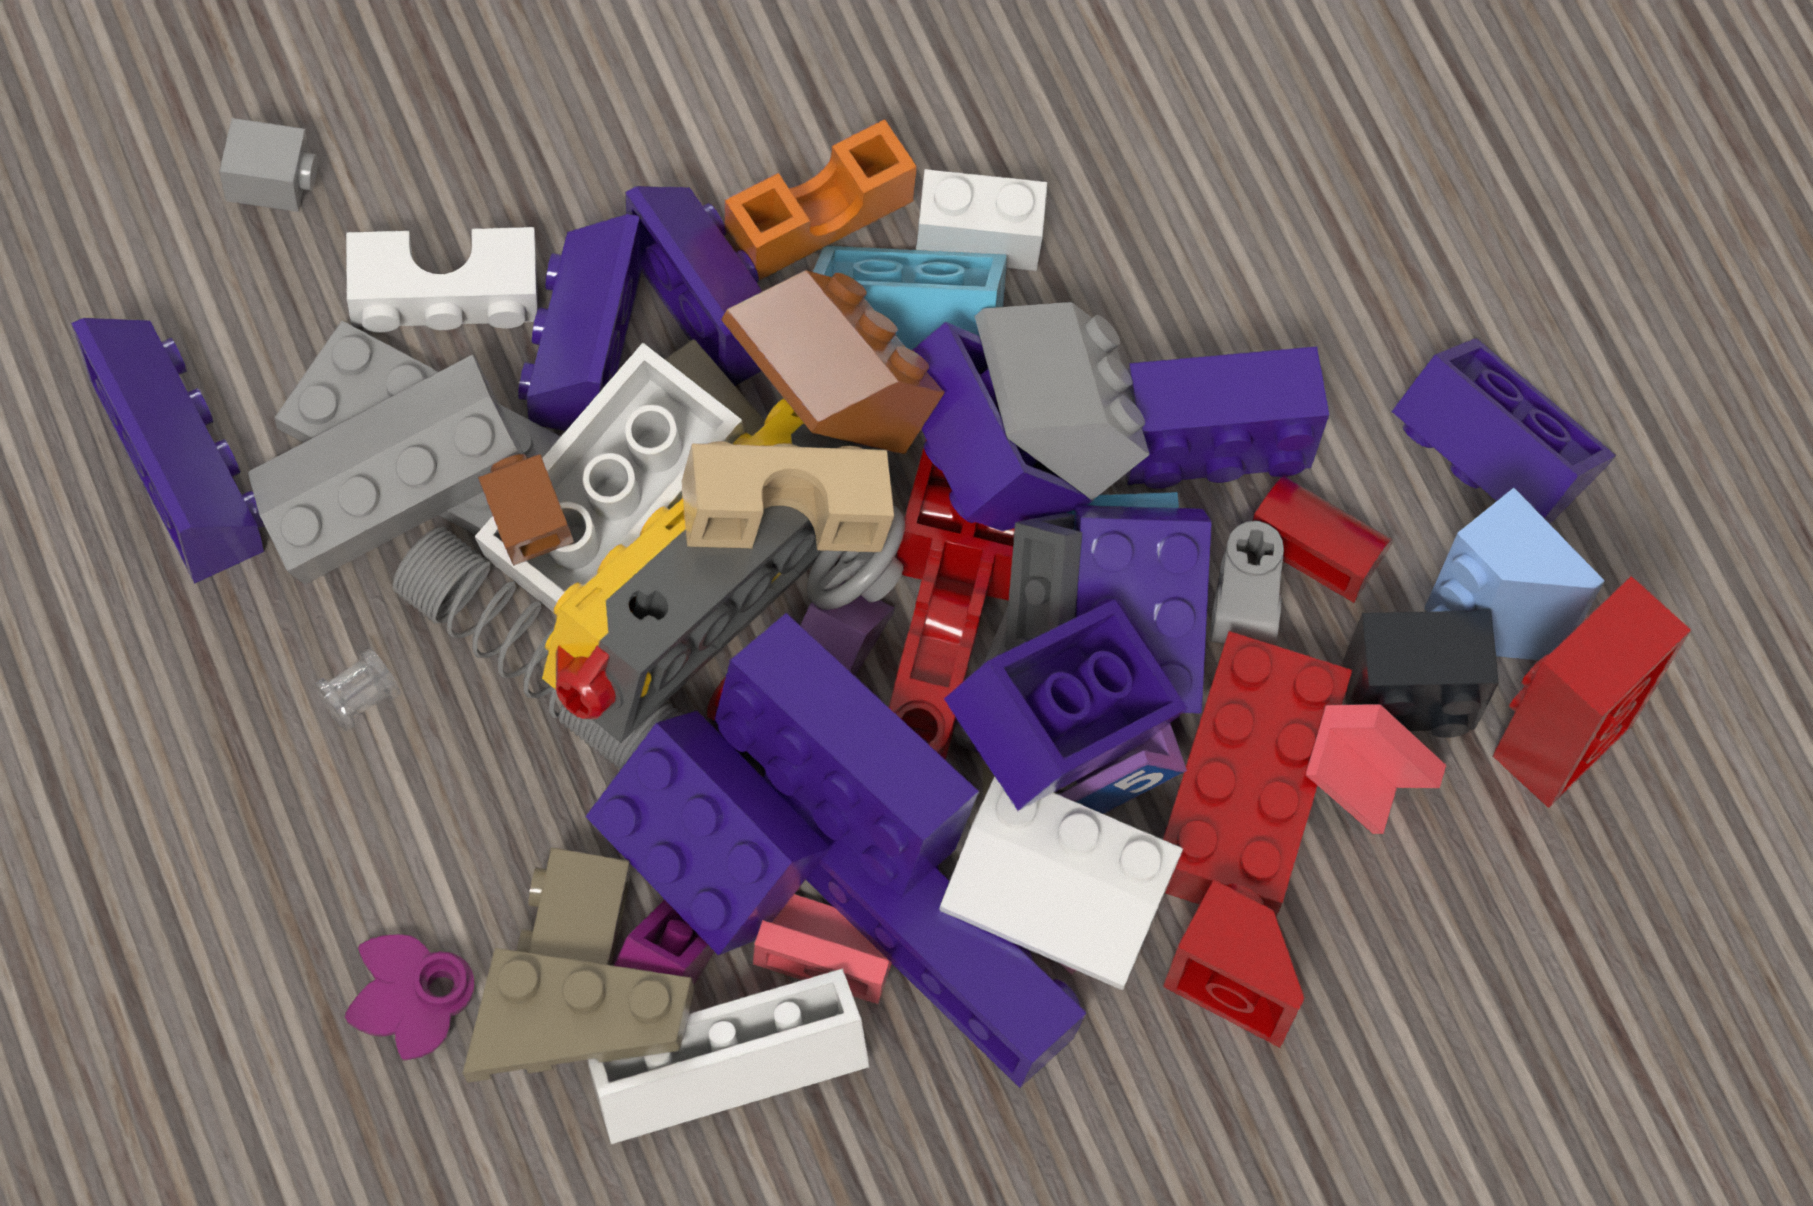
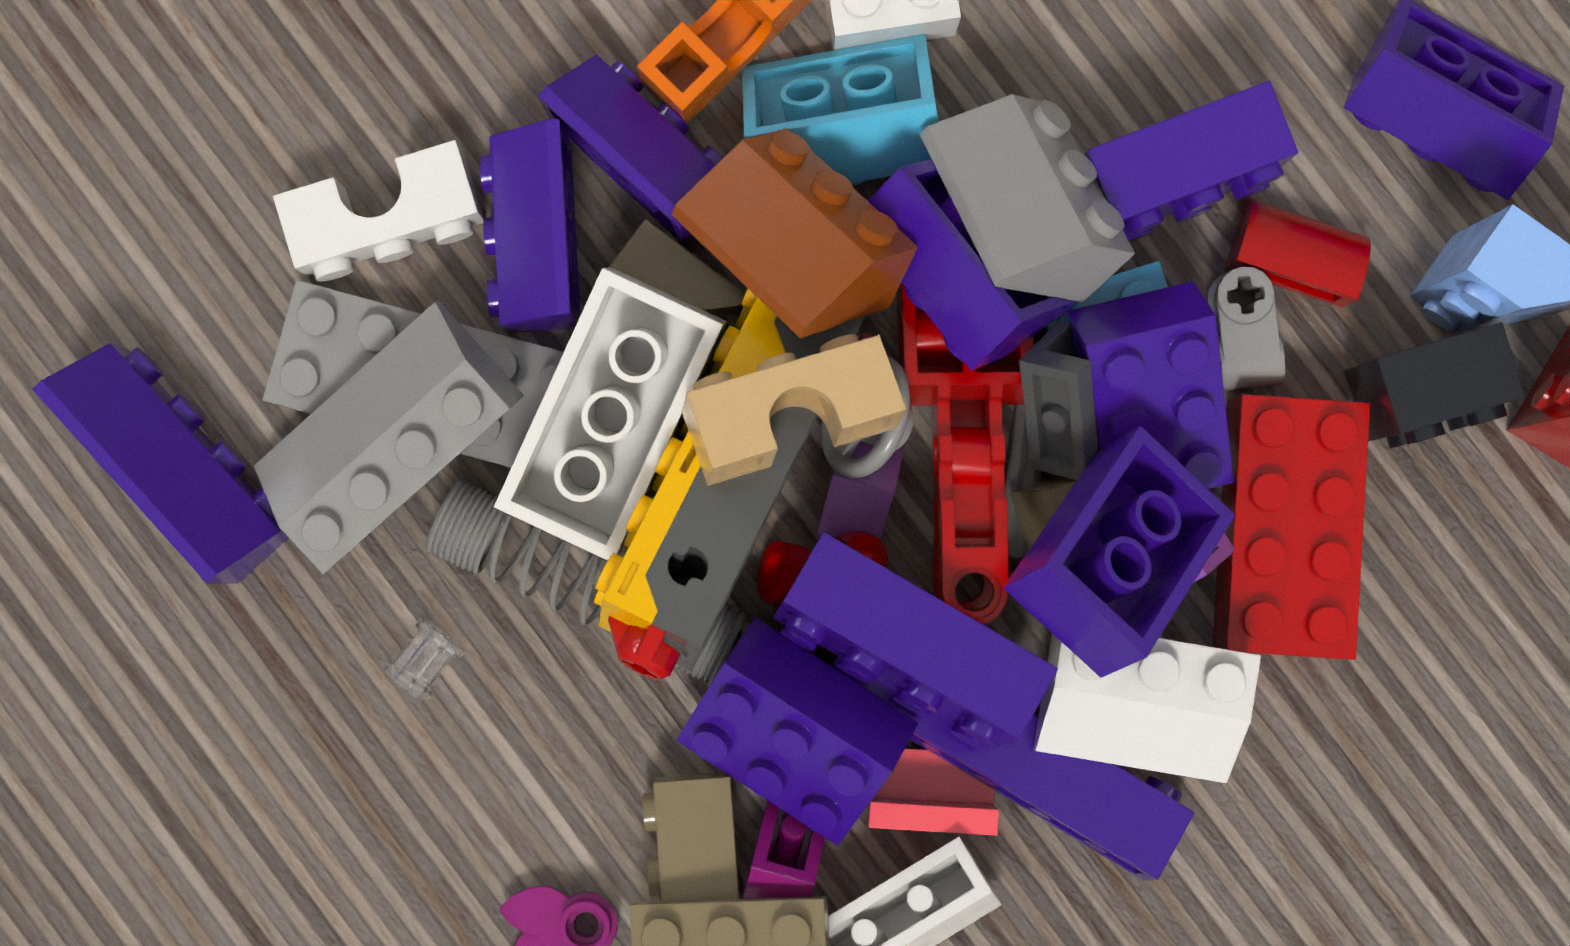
camera: 10 degrees left, 20 degrees up
light grey brick [219,118,318,212] -> none
dark orange brick [478,454,575,566] -> none
red slope [1163,880,1305,1048] -> none
coral panel [1306,704,1446,834] -> none

